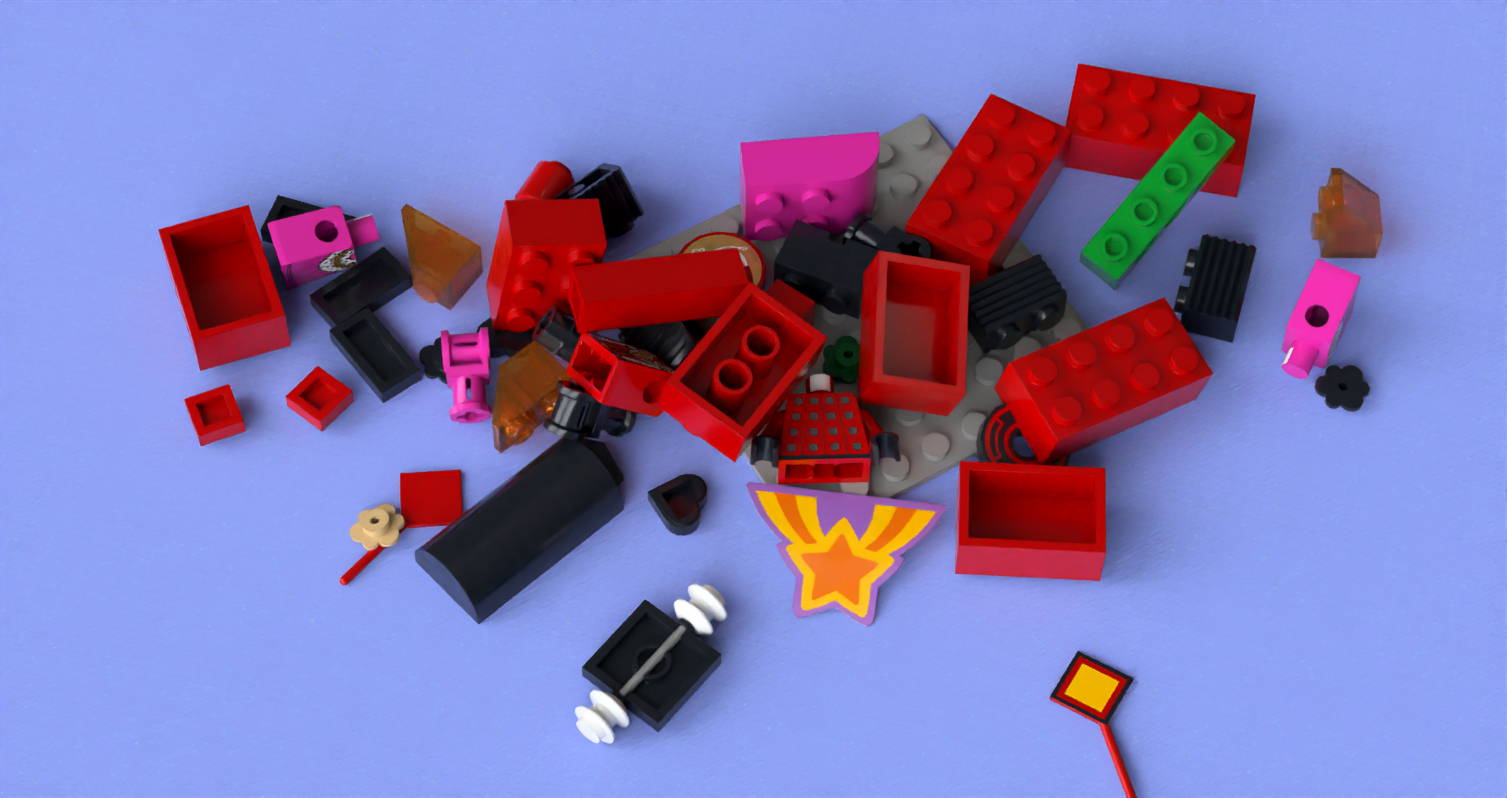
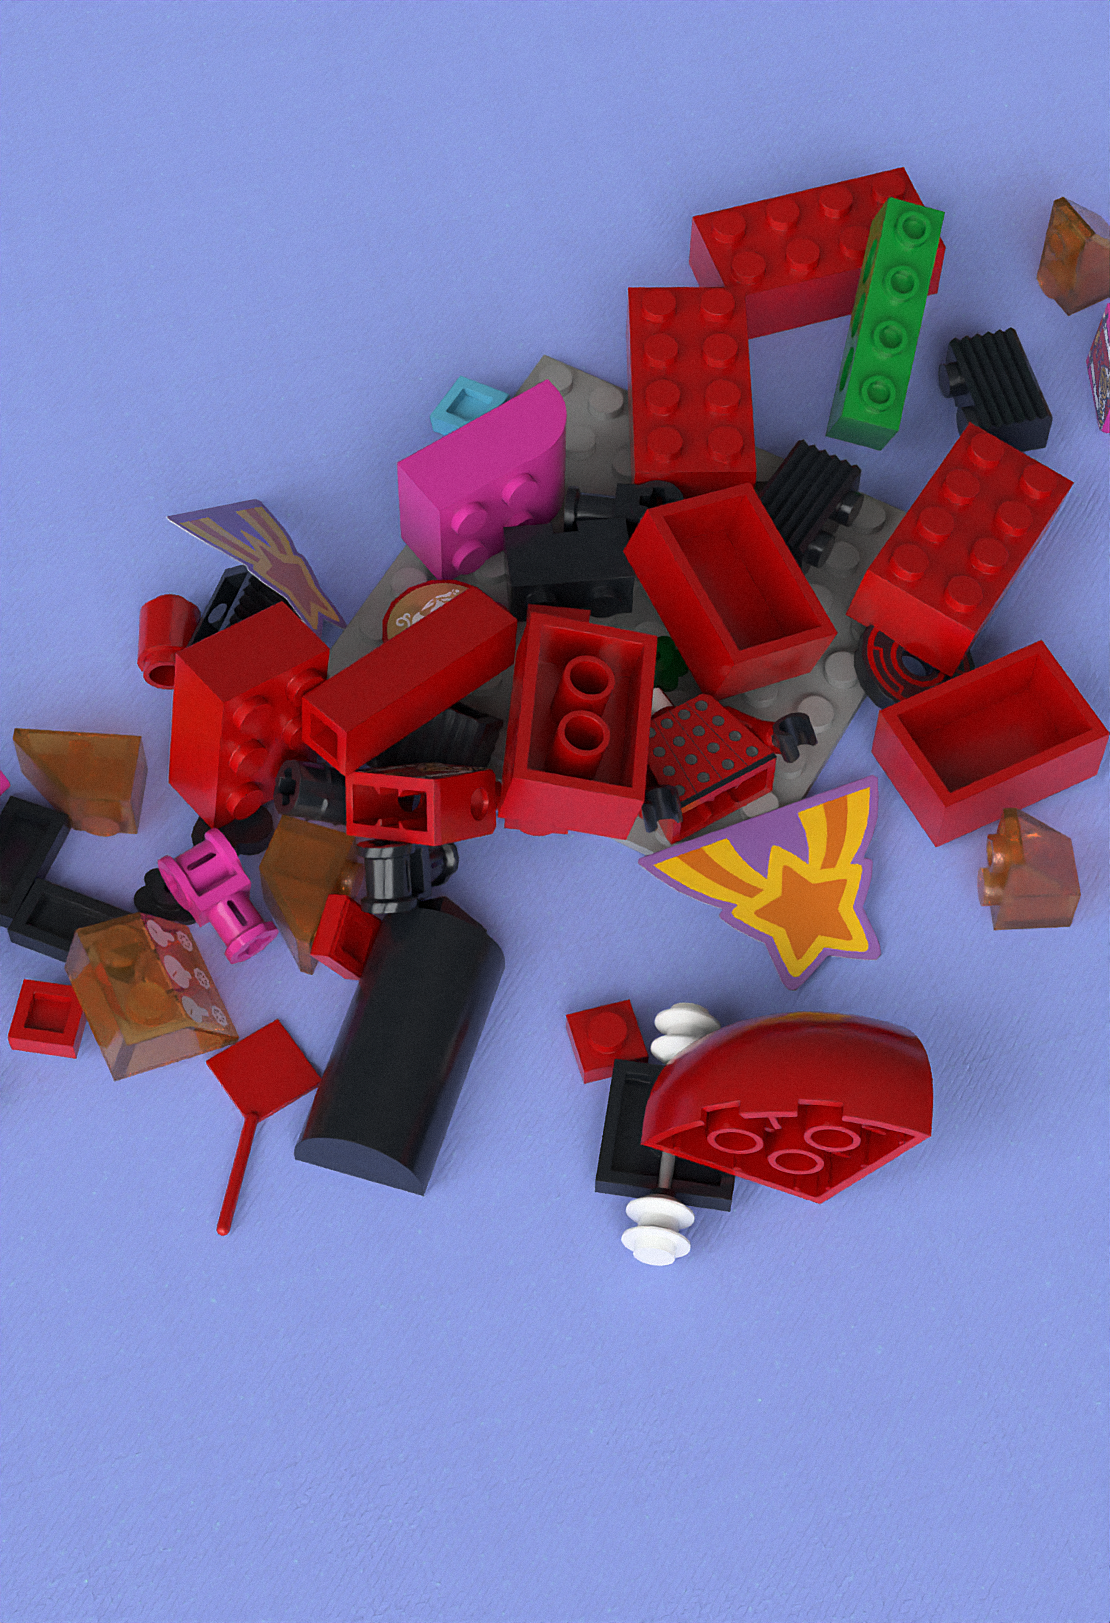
camera: 30 degrees left, 0 degrees up
tan plant [349,503,405,550] -> none
black tile [648,474,707,536] -> none
none -> clear orange slope [64,912,239,1082]
none -> sticker [166,499,347,639]
none -> red tile [310,894,382,980]
none -> medium azure plate [430,375,510,436]
none -> red plate [566,999,649,1084]
none -> red brick [641,1011,933,1204]
none -> slope [977,808,1081,930]

